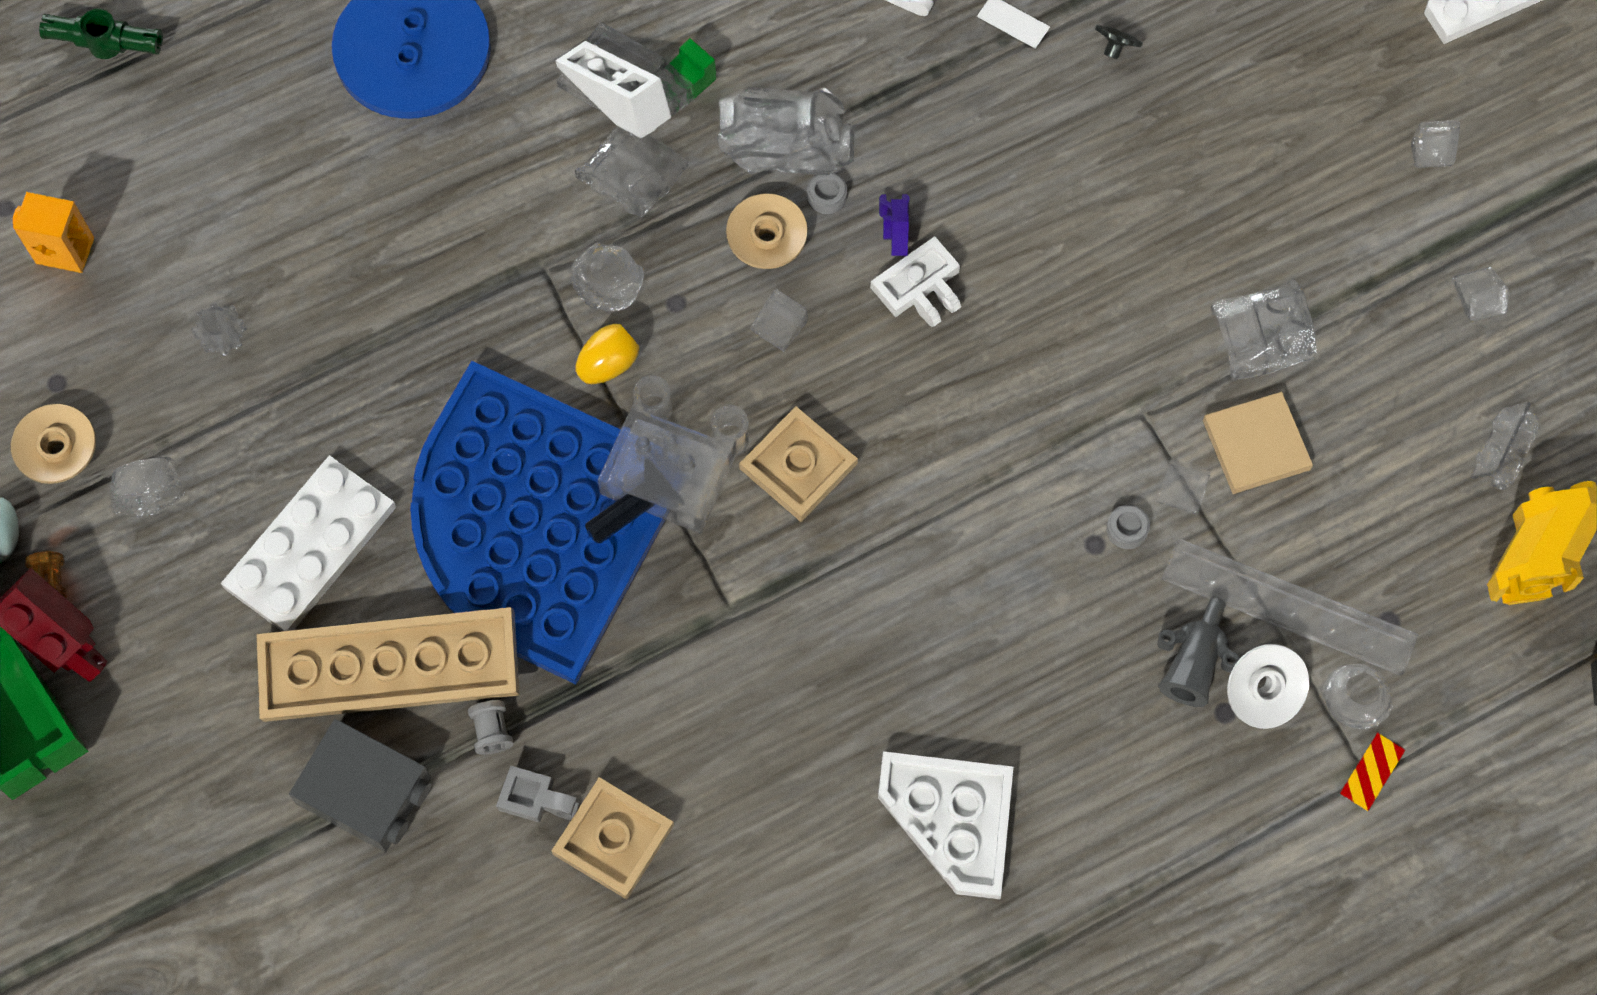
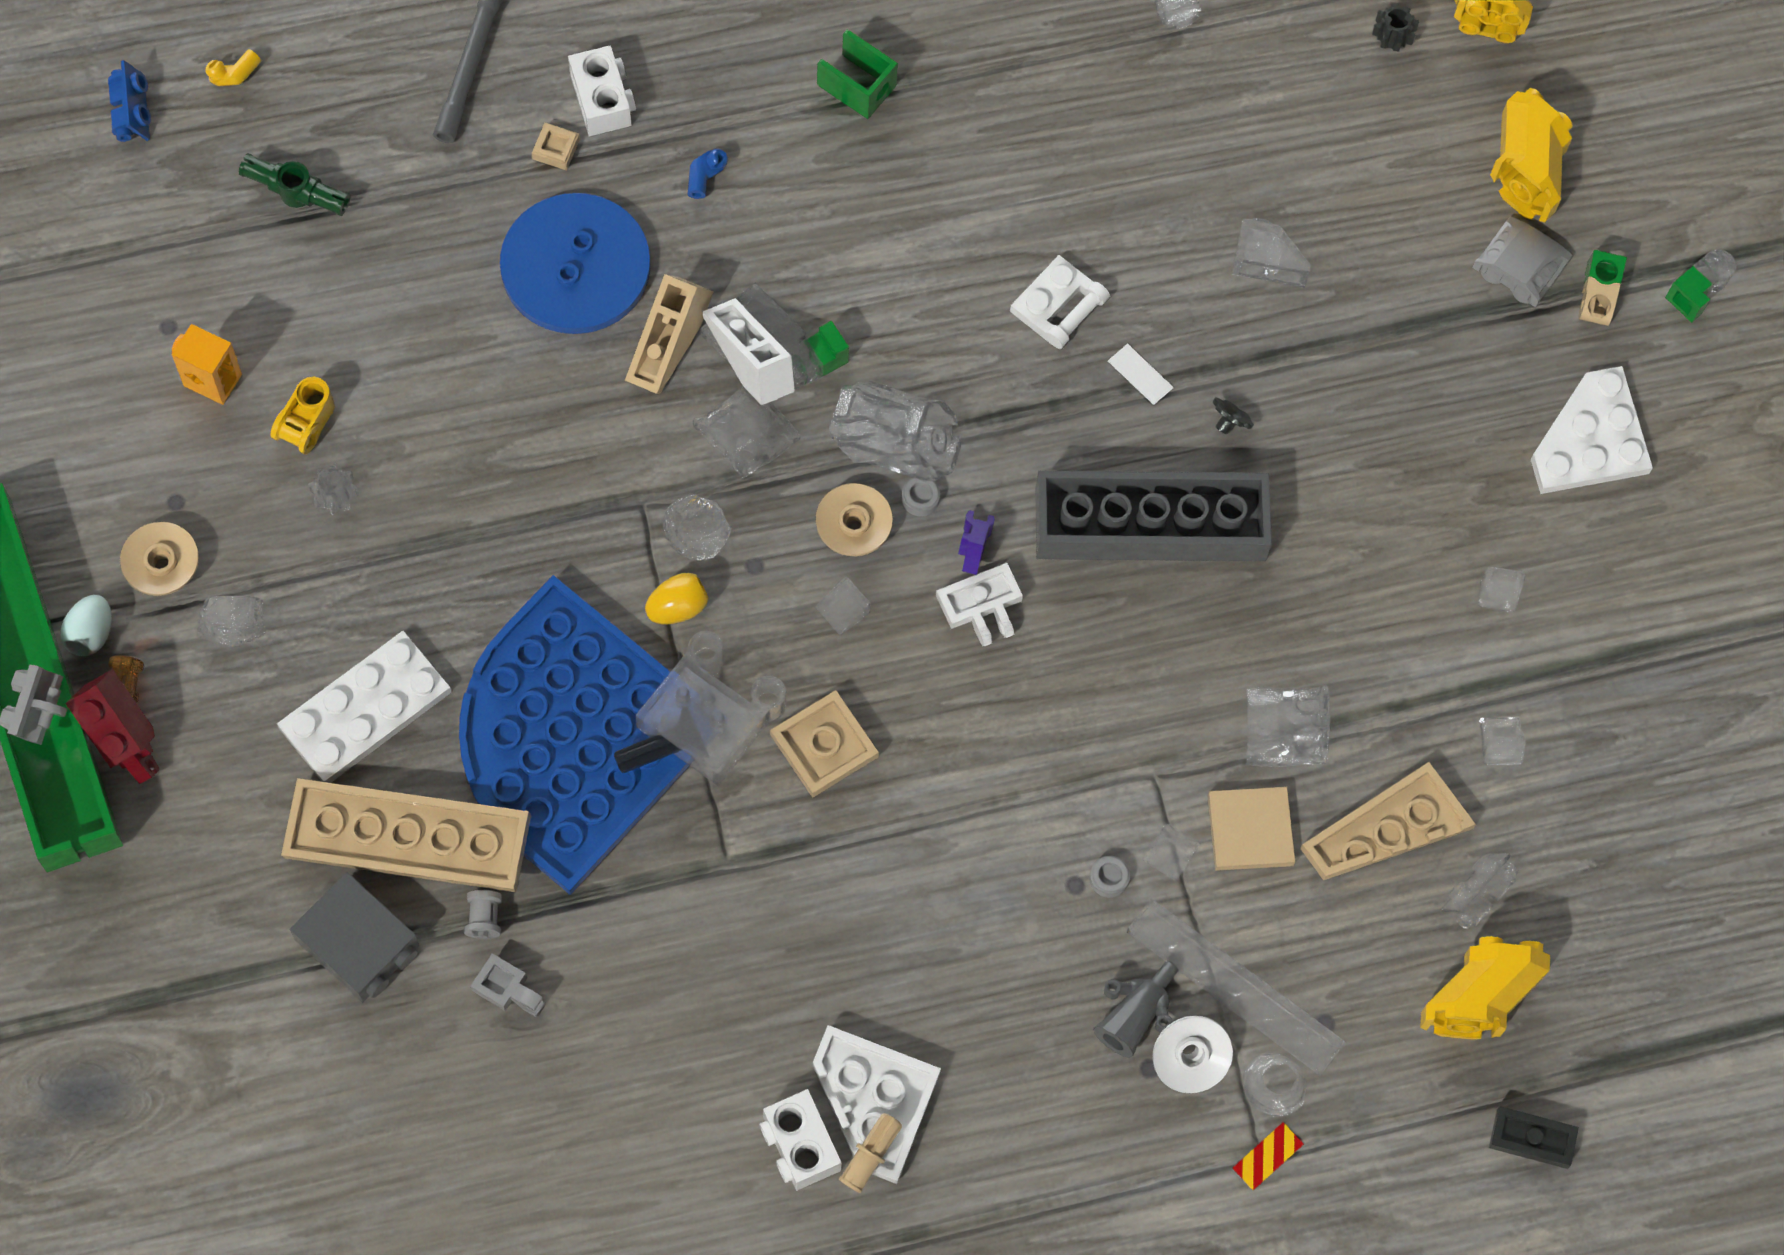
camera: 10 degrees right, 0 degrees up
tan plate [552,777,674,900] -> none
none -> yellow piece [270,377,335,455]
none -> tan slope [625,274,714,394]
none -> white brick [759,1089,842,1191]
none -> tan axle [839,1113,902,1194]
none -> dark grey brick [1035,471,1272,561]
none -> tan wing [1301,762,1476,880]

